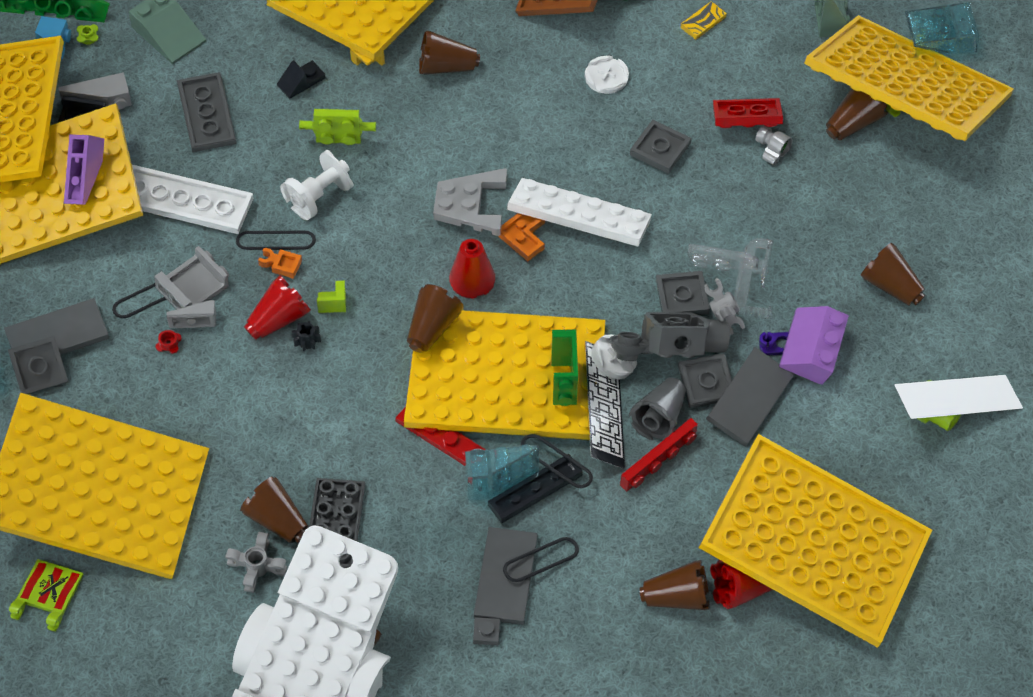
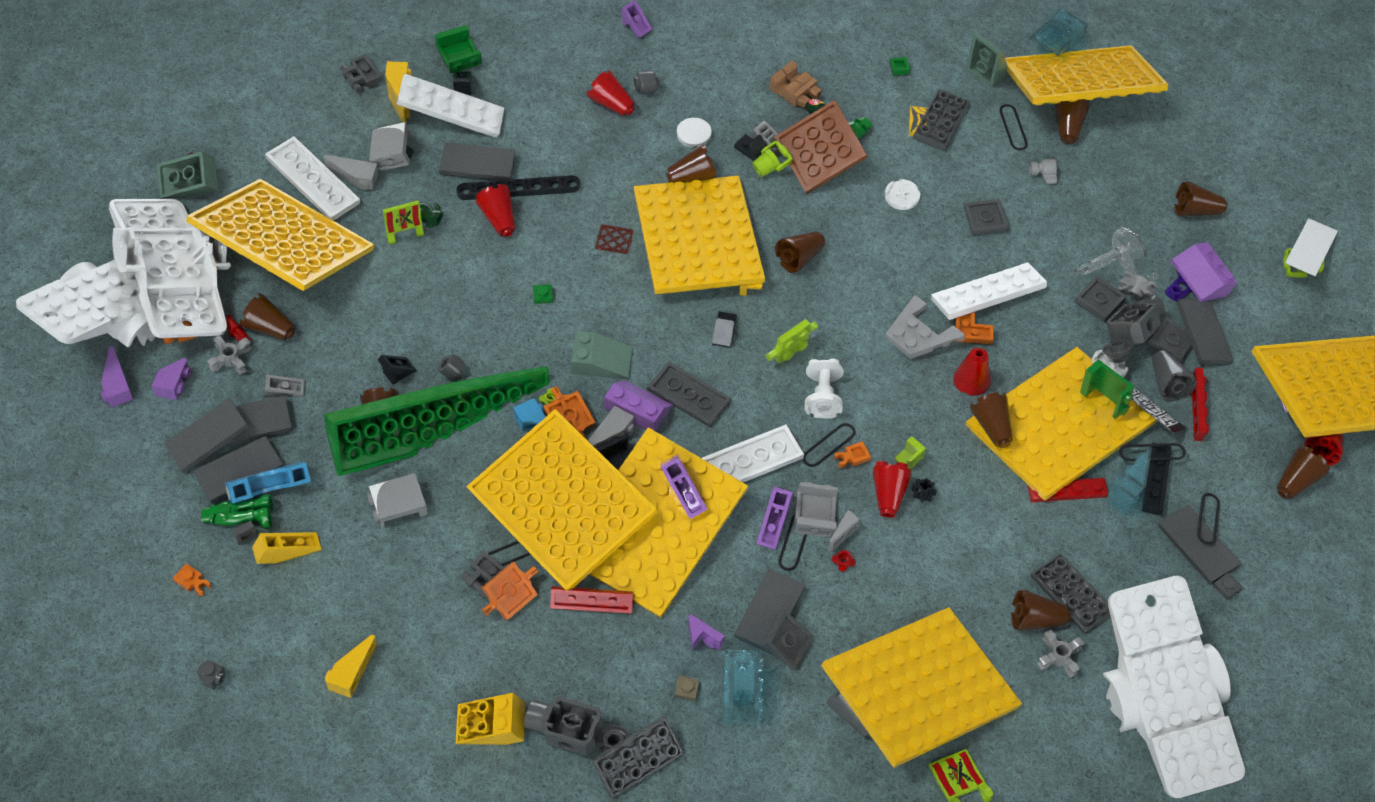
camera: 45 degrees left, 0 degrees up
red plate [713,98,783,128] -> none
none -> orange plate [543,386,596,441]
none -> medium lavender slope [604,380,673,432]
none -> medium lavender slope [756,487,794,550]
none -> dark grey tile [913,89,970,151]
none -> black piece [999,104,1028,150]

